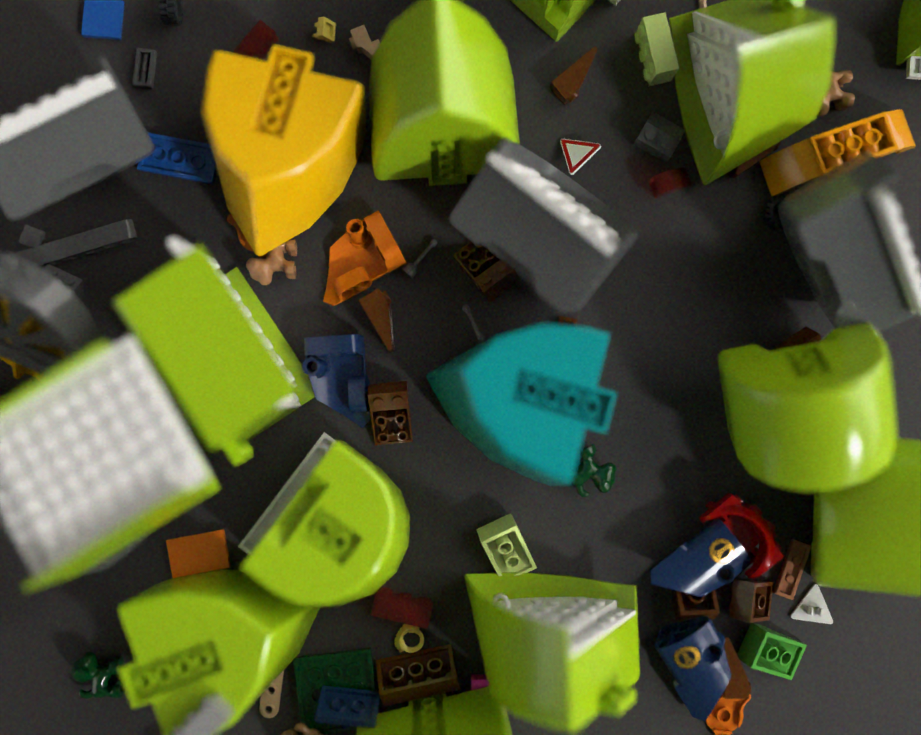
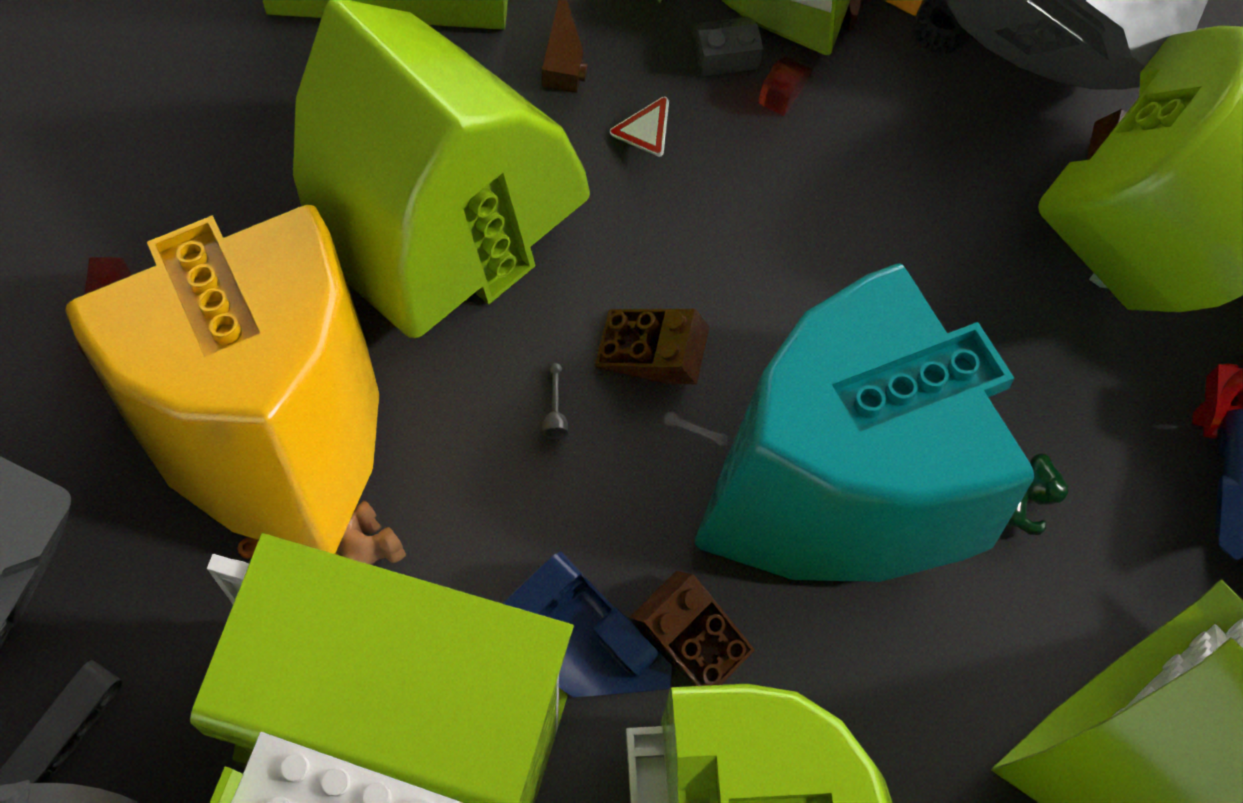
camera: 45 degrees left, 20 degrees down
blue plate [137,132,217,185] -> none
light yellow tile [313,16,336,43] -> none
orange panel [323,210,407,306] -> none
tan slope [349,25,380,60] -> none
reddish brown slope [359,288,395,352] -> none
dark grey piece [450,138,639,313] -> none
yellowish green slope [476,513,537,576] -> none

